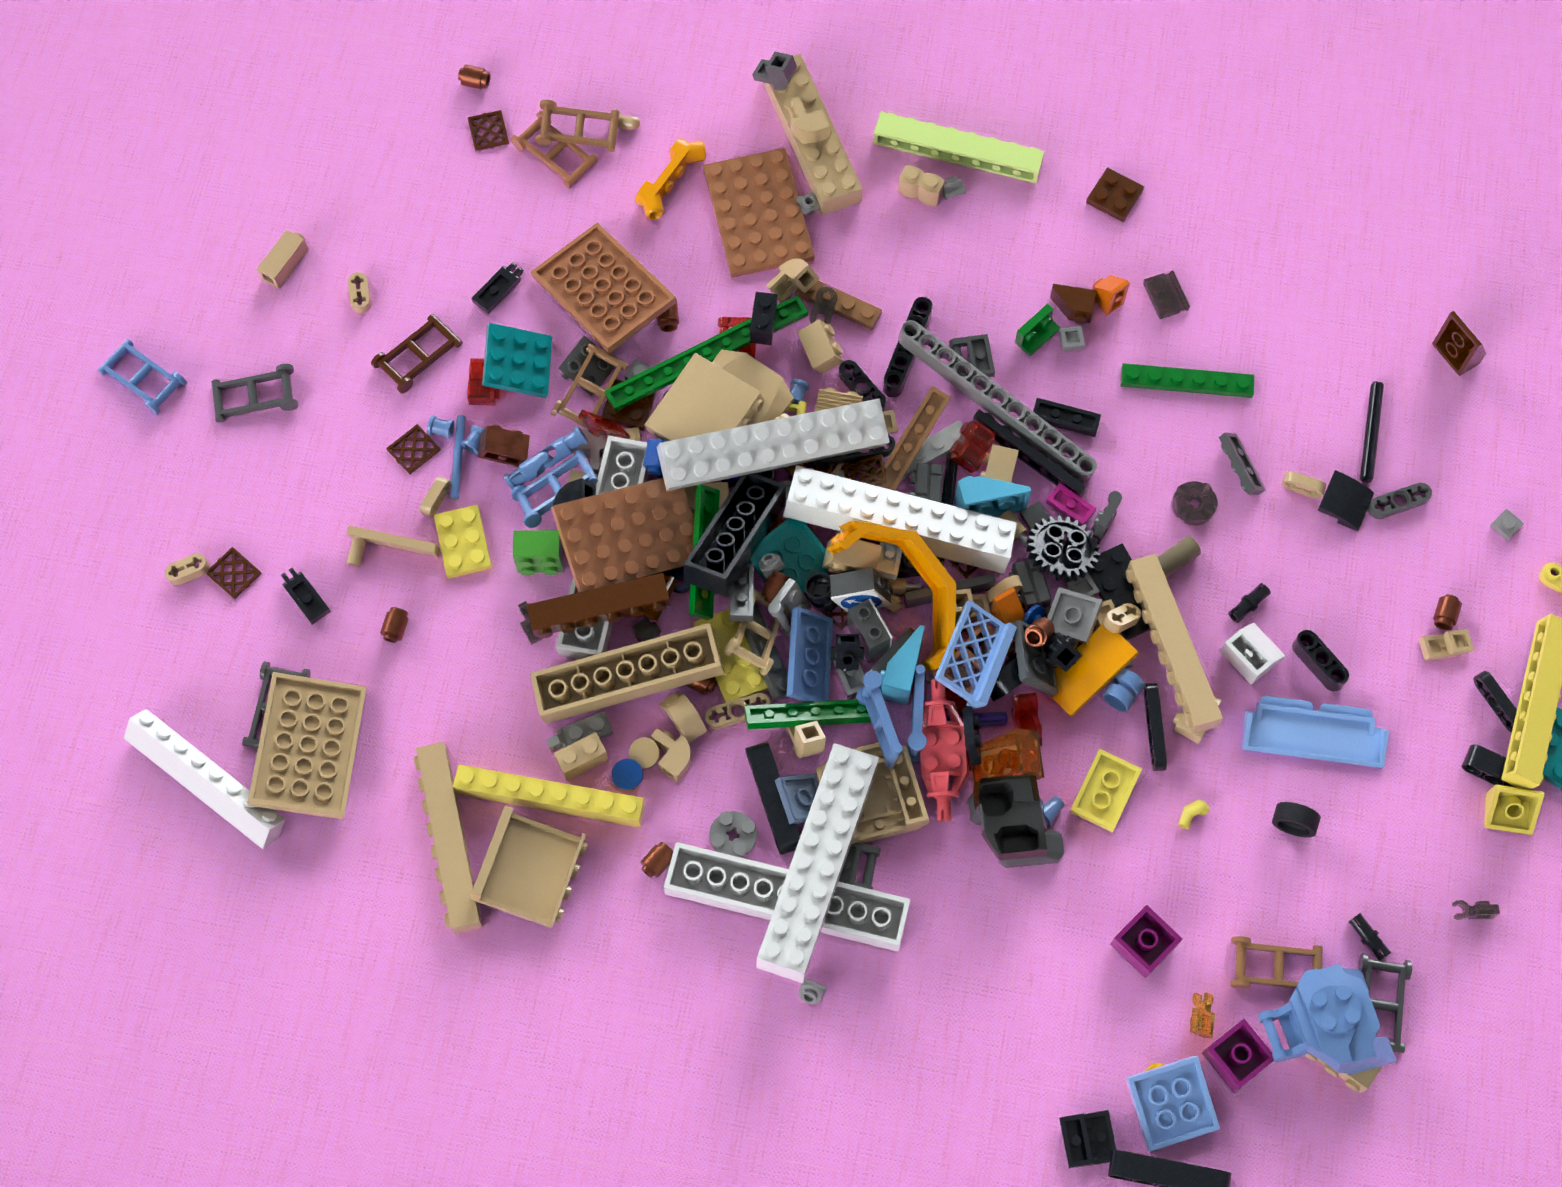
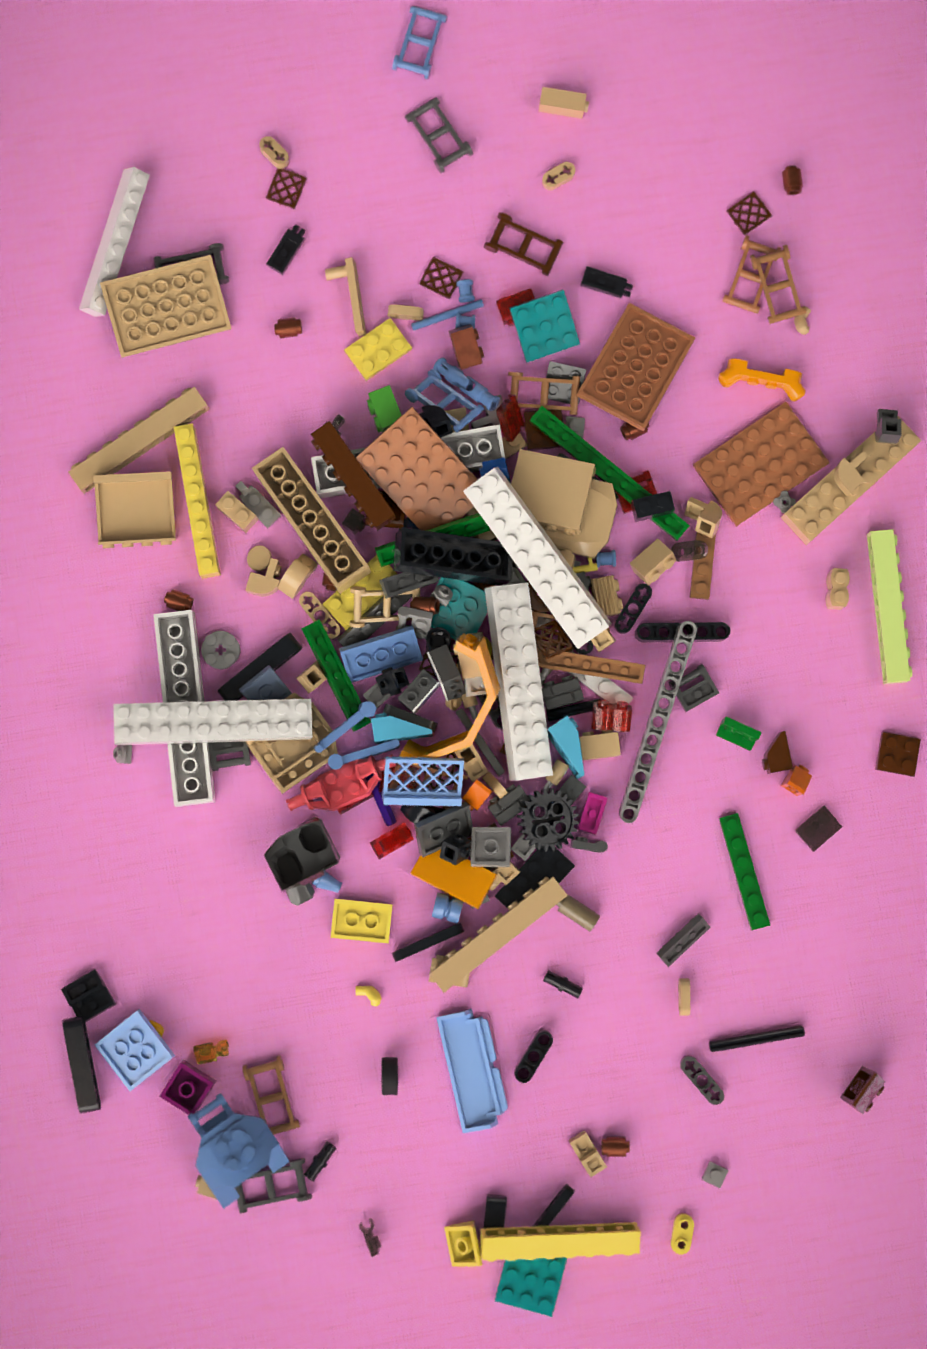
camera: 65 degrees right, 15 degrees up
blue piece [612,759,643,791] -> none
light grey plate [943,176,966,199] -> none
black plate [962,707,983,766] -> none
clear orange slope [971,728,1044,784] -> none
black plate [972,409,1086,498] -> none
blue piece [1023,605,1045,625] -> none
copper brick [1025,617,1055,647] -> none
black plate [1033,398,1101,437] -> none
light grey plate [1059,326,1085,352] -> none
tan beam [1103,603,1141,633] -> none
magenta brick [1110,905,1183,979] -> none
clear smoke plate [1171,481,1218,526] -> none
white slope [1220,623,1286,685] -> none
black slope [1317,470,1374,532] -> none

